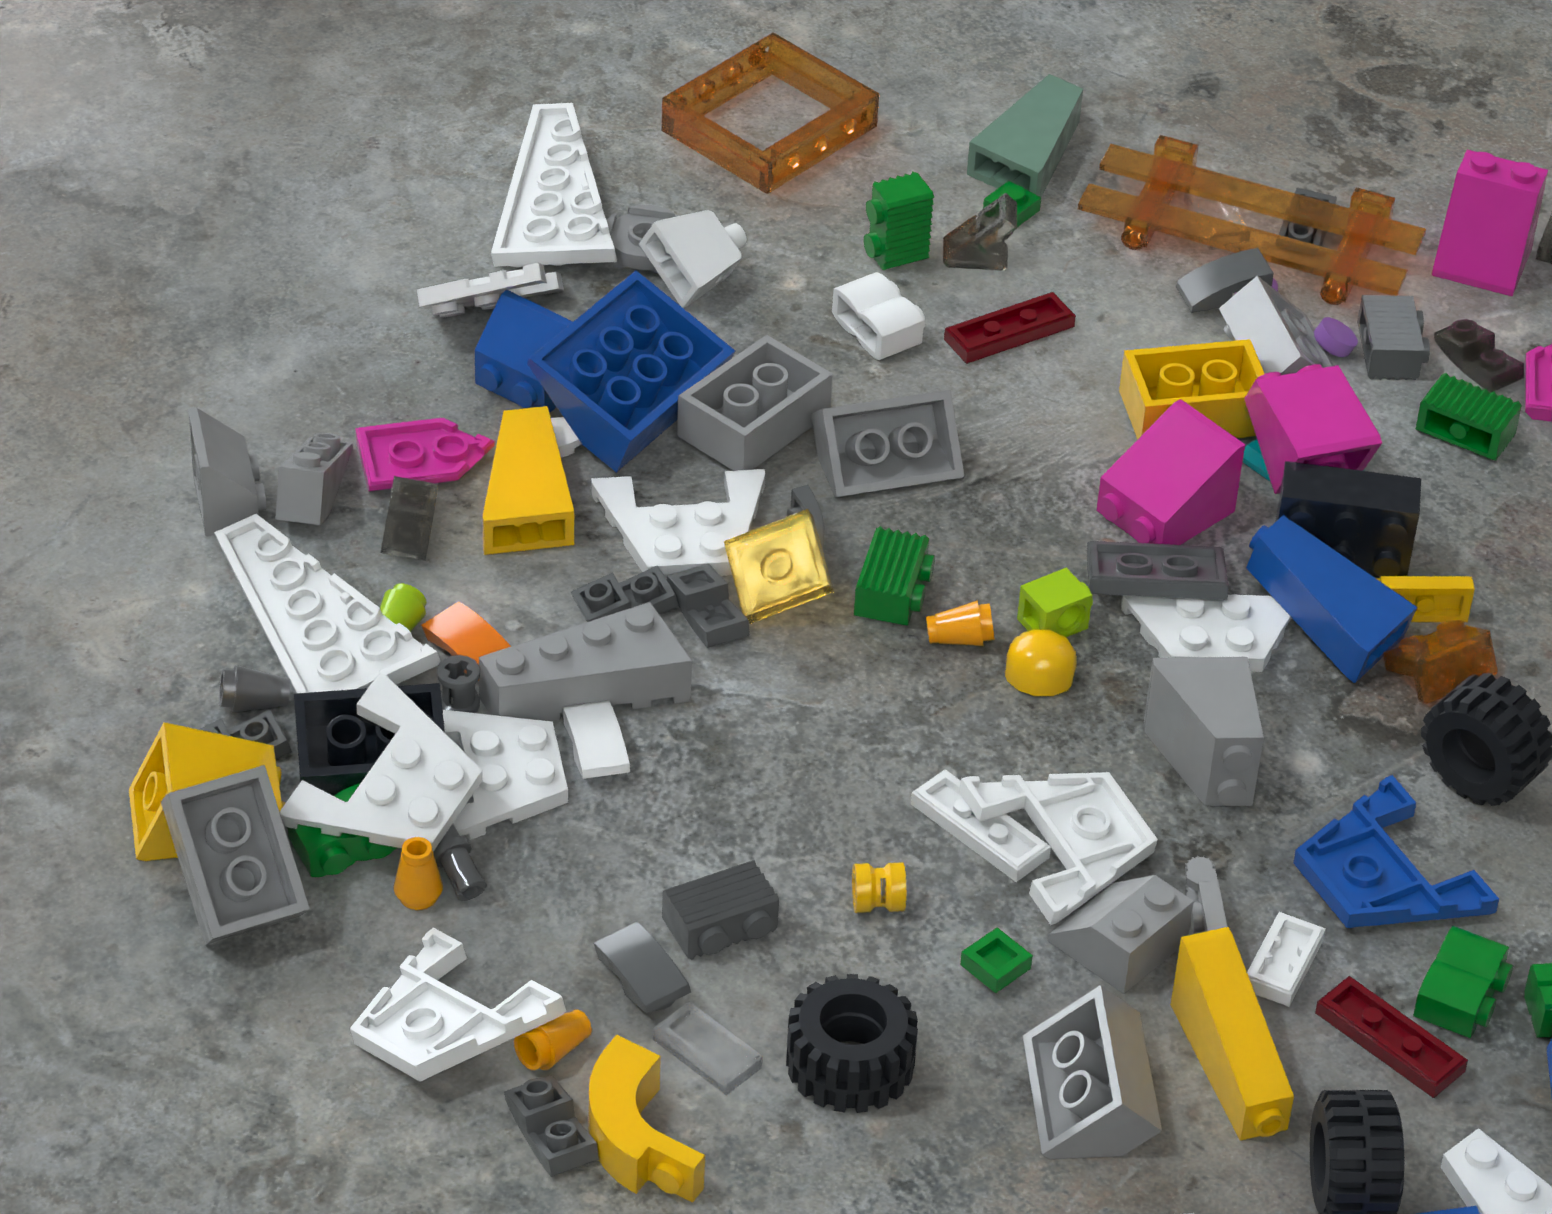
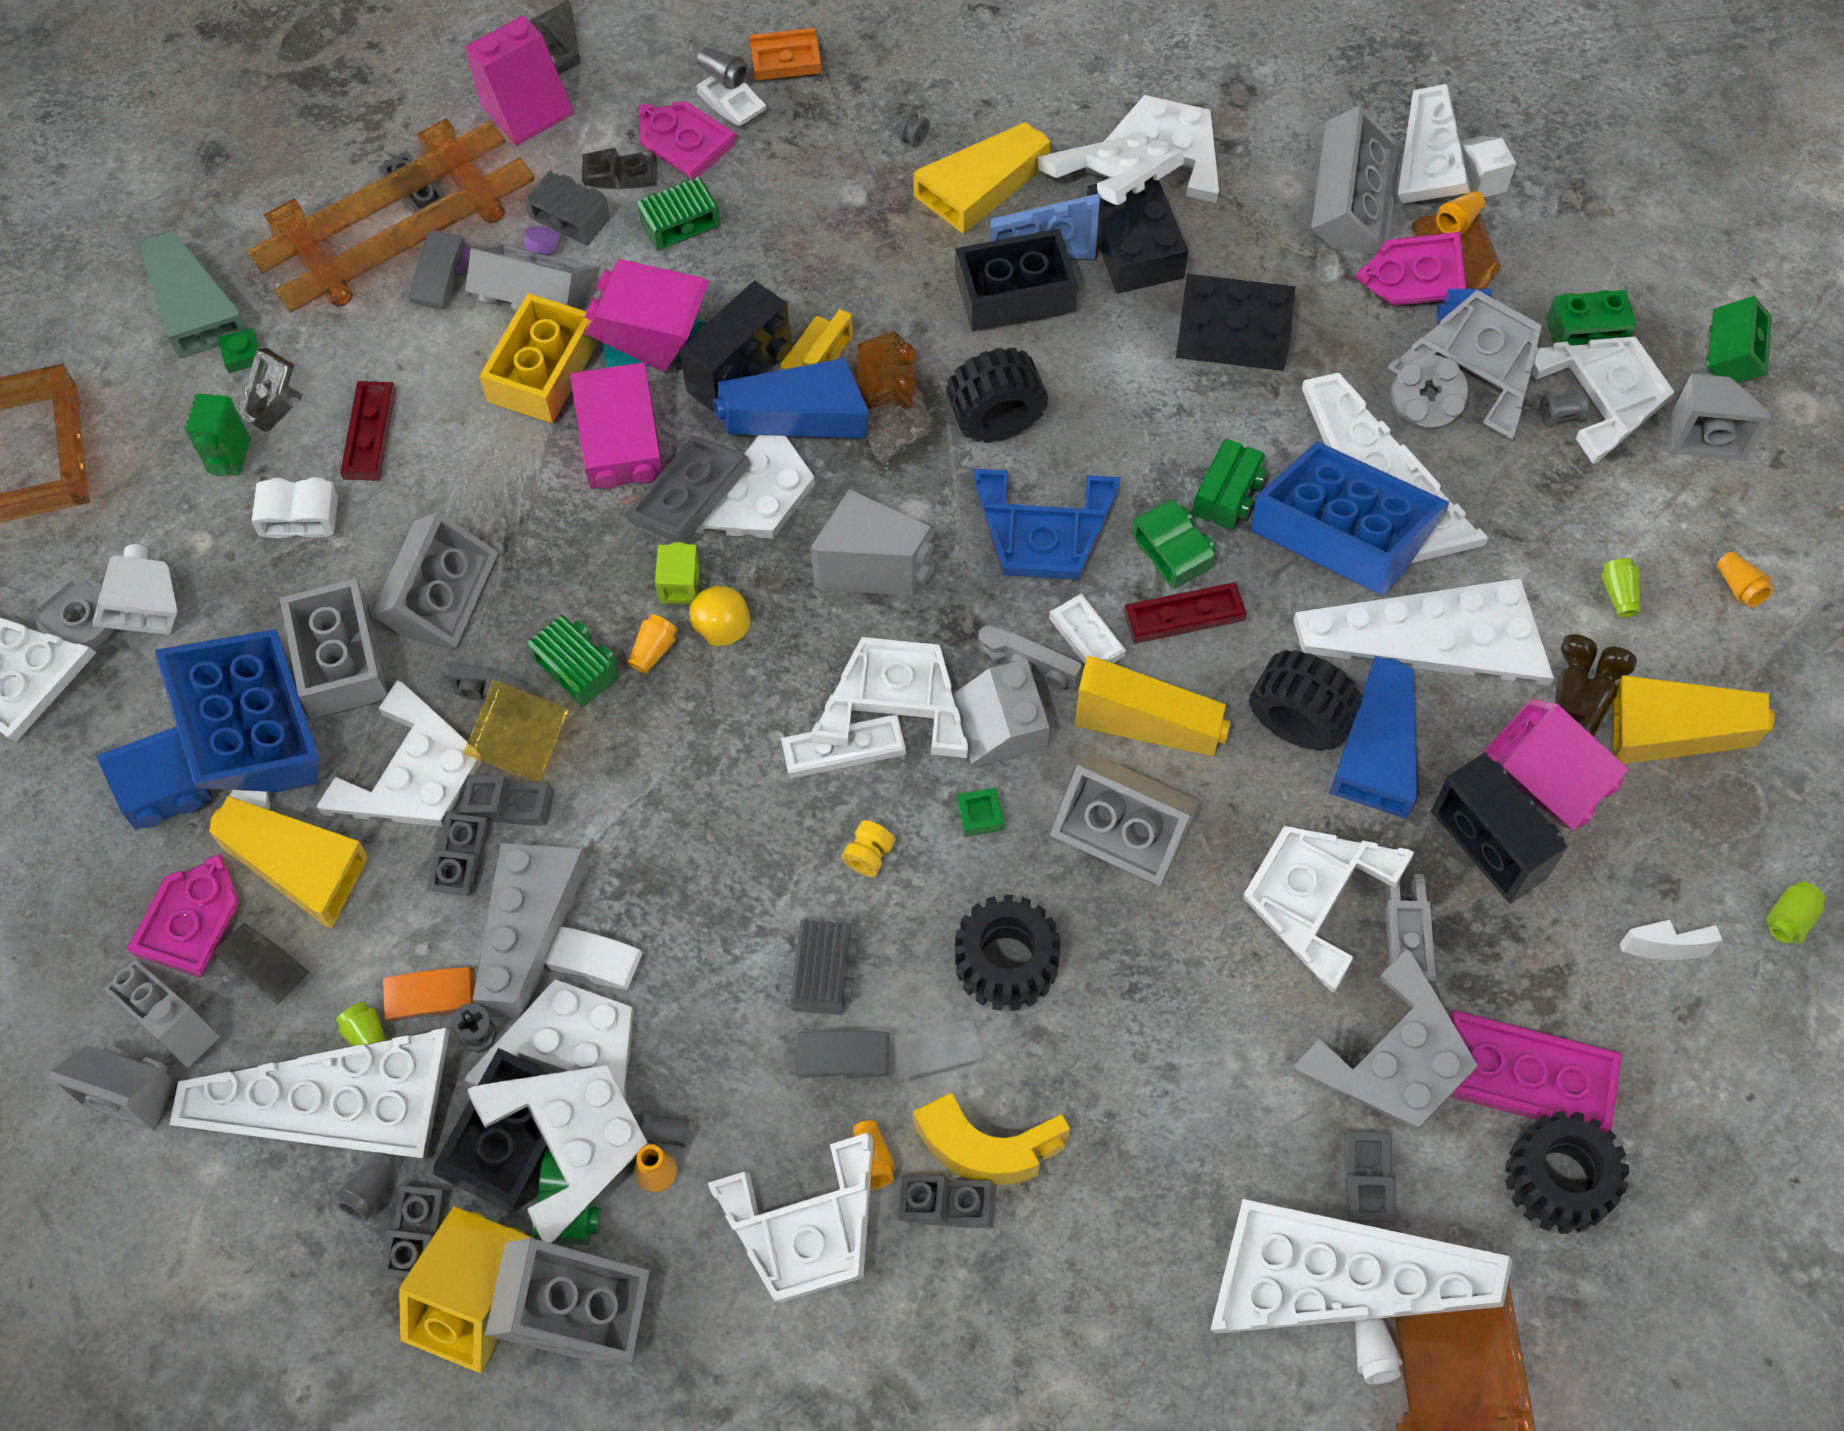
camera: 55 degrees left, 20 degrees up
white wing [417,263,564,318] -> none

